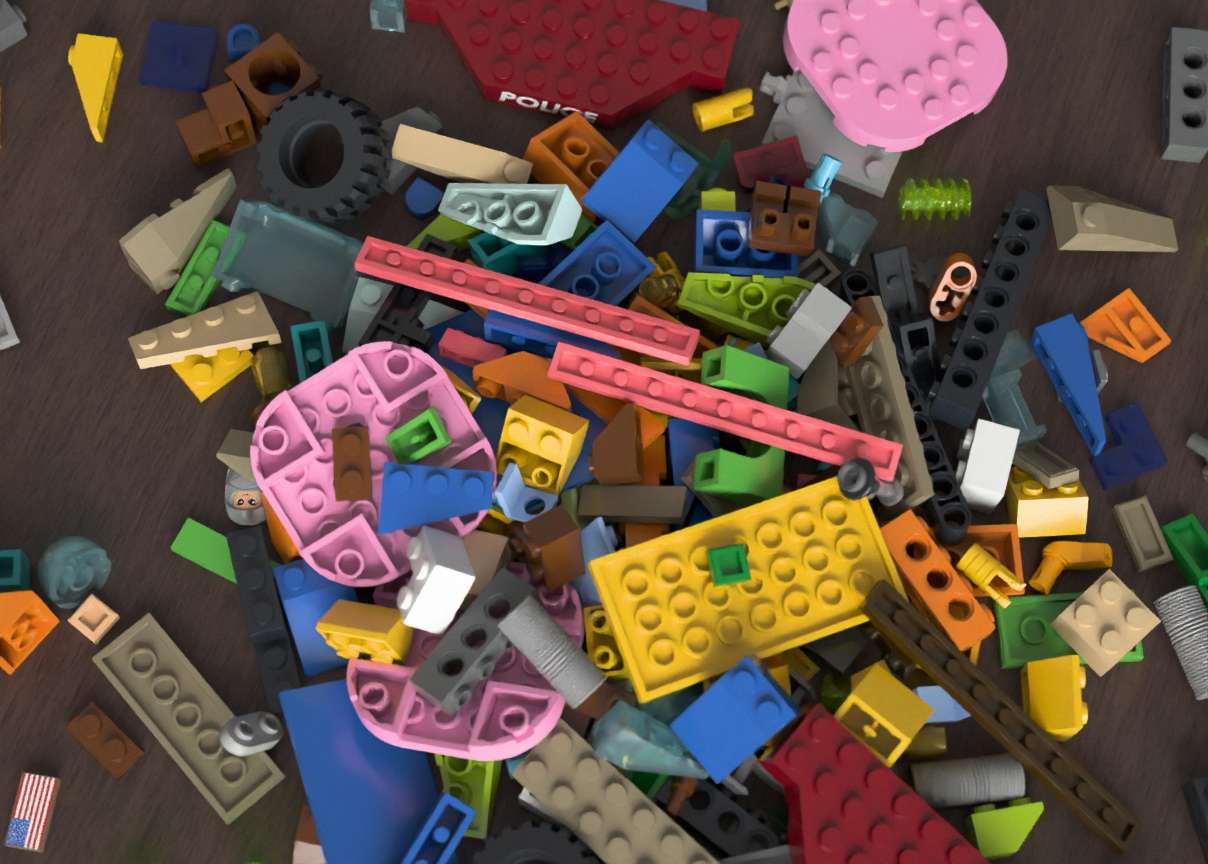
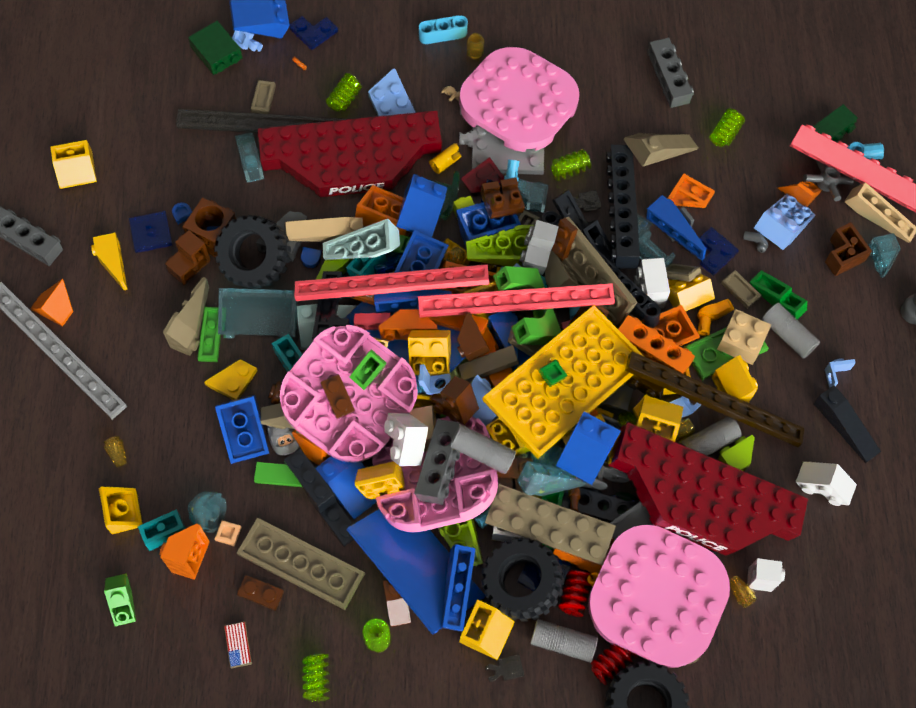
camera: 20 degrees left, 5 degrees down
tan wing [128,291,282,369] -> none
light grey plate [219,712,283,756] -> none
clear yellow brick [250,347,291,400] -> none
blue wing [378,462,495,535] -> none
clear piece [837,458,904,506] -> none
orange beam [929,253,977,321] -> none
yellow hinge [955,542,1026,608] -> none
none -> blue slope [215,394,270,464]

